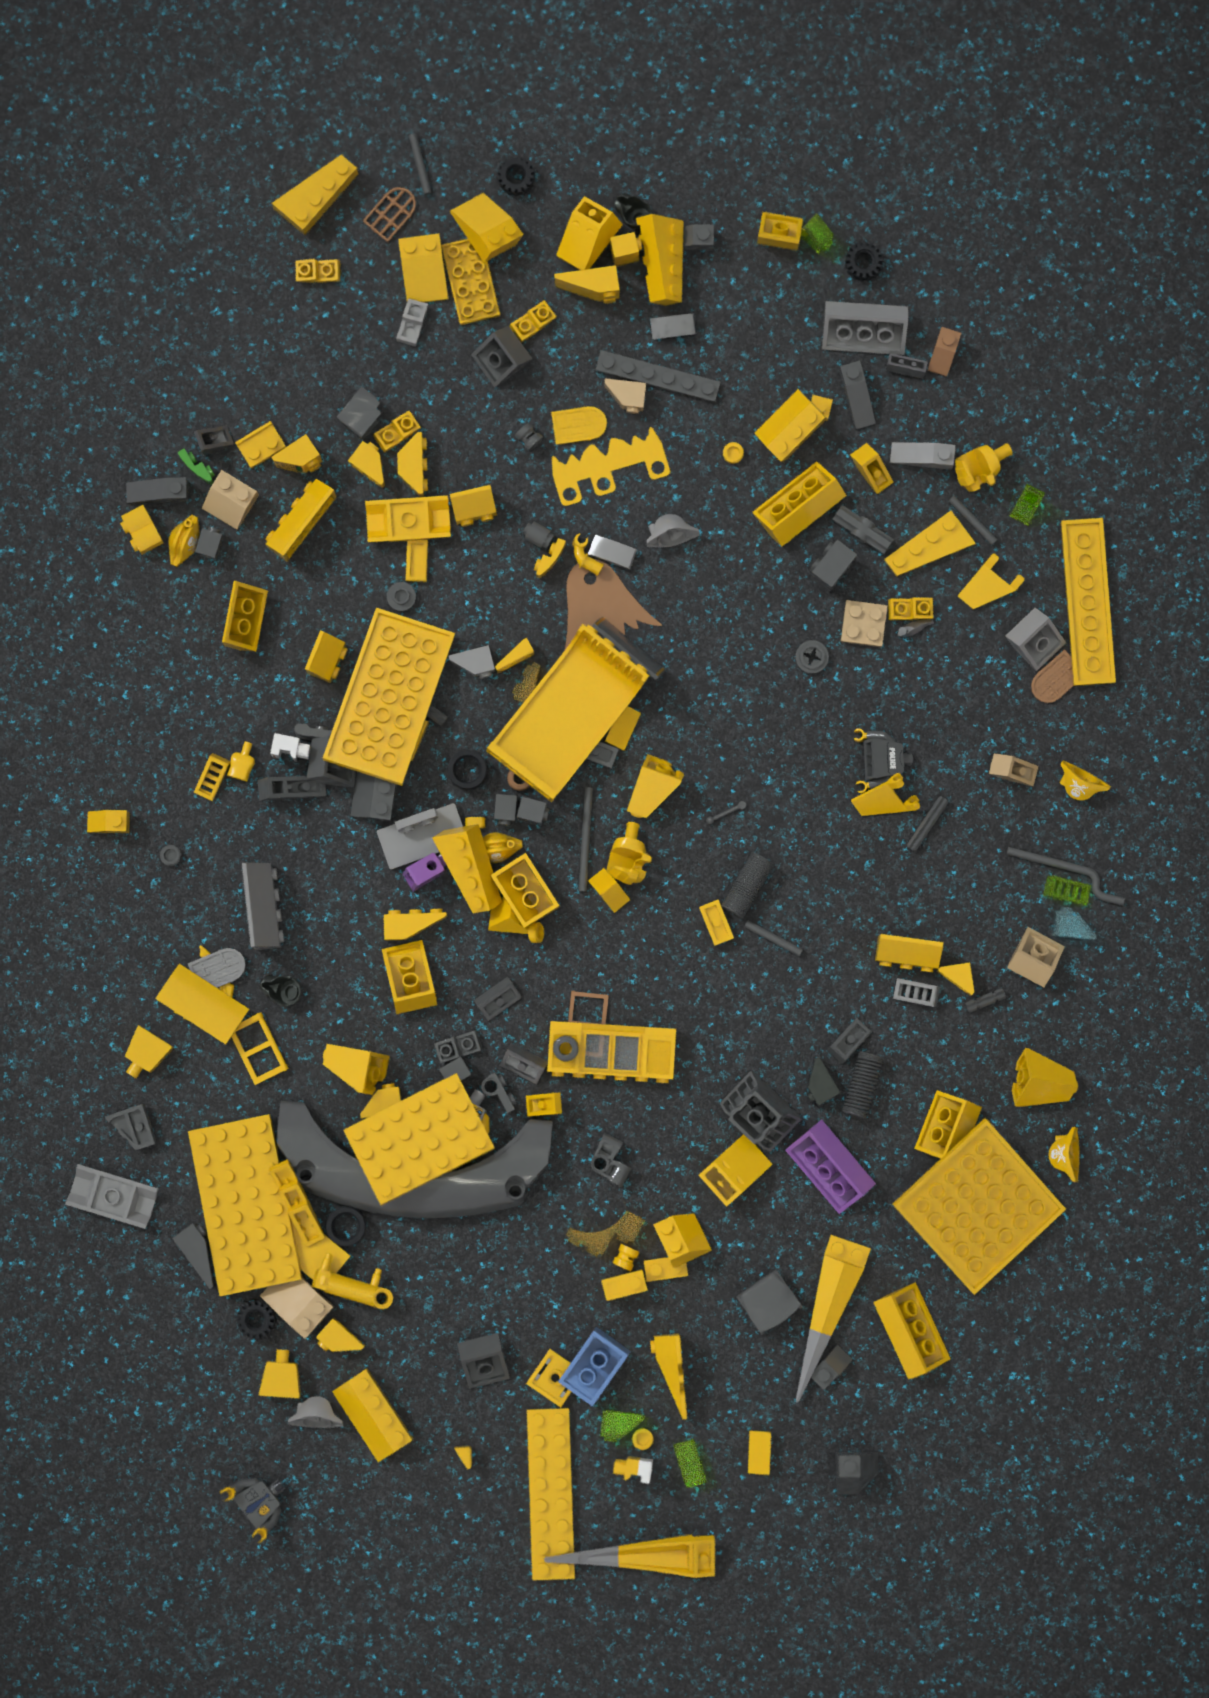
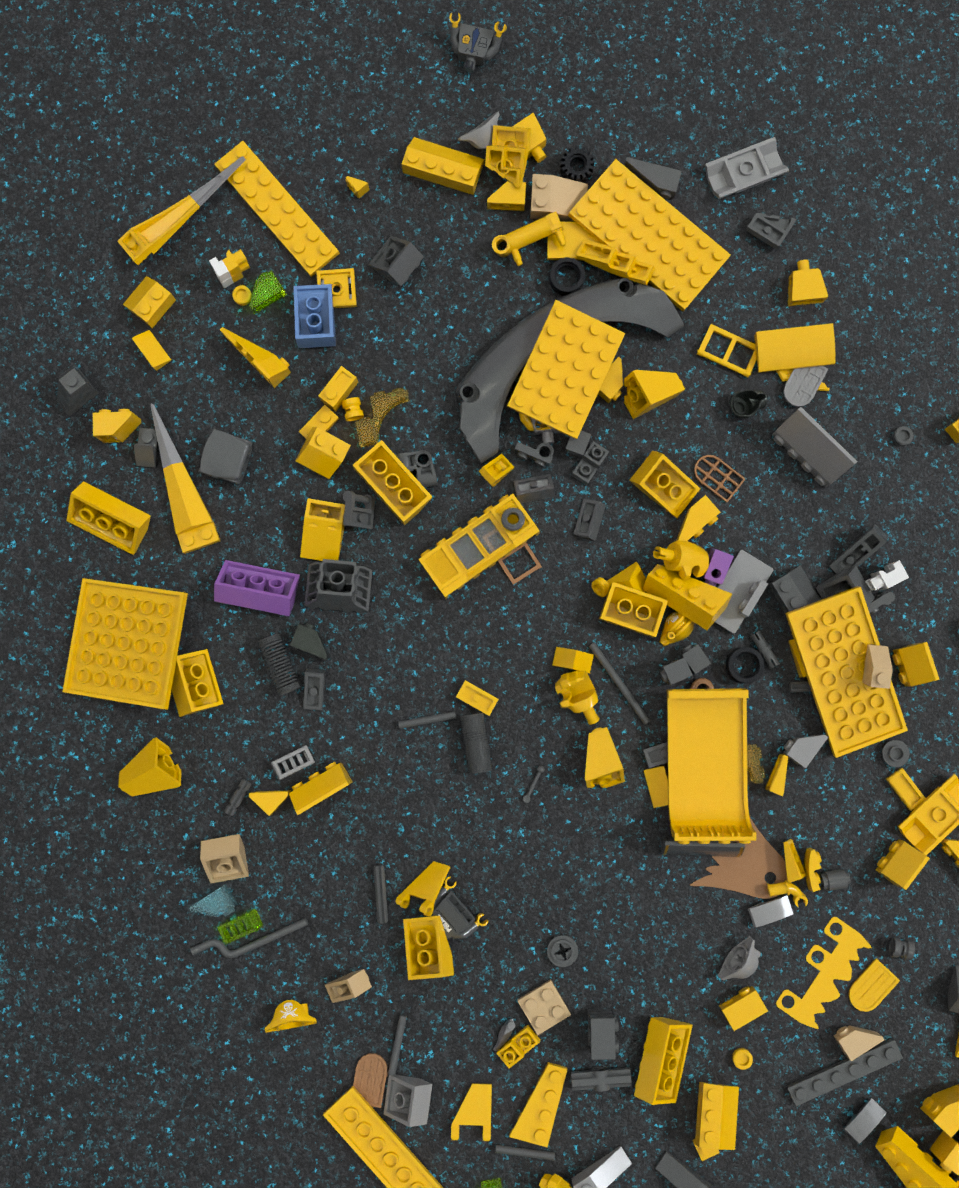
camera: 140 degrees right, 0 degrees up
yellow slope [194,753,230,801] -> none
yellow piece [227,741,255,782] -> none
yellow piece [465,815,485,828] -> none
clear neon green slope [674,1439,707,1488] -> none
yellow slope [850,443,893,494] -> none
yellow hat [1049,1127,1079,1183] -> none
none -> yellow slope [93,409,141,443]
none -> yellow slope [123,276,176,328]
none -> dark grey plate [343,491,375,529]
none -> yellow slope [353,440,433,525]
none -> dark grey bar [388,1014,407,1076]
none -> yellow slope [403,916,454,980]
none -> yellow slope [485,125,531,187]
none -> yellow piece [653,540,709,580]
none -> medium nougat window [694,455,745,503]
none -> yellow brick [719,986,768,1031]
none -> dark grey pin [750,630,780,669]
none -> yellow slope [783,839,806,883]
none -> tan slope [862,644,893,689]

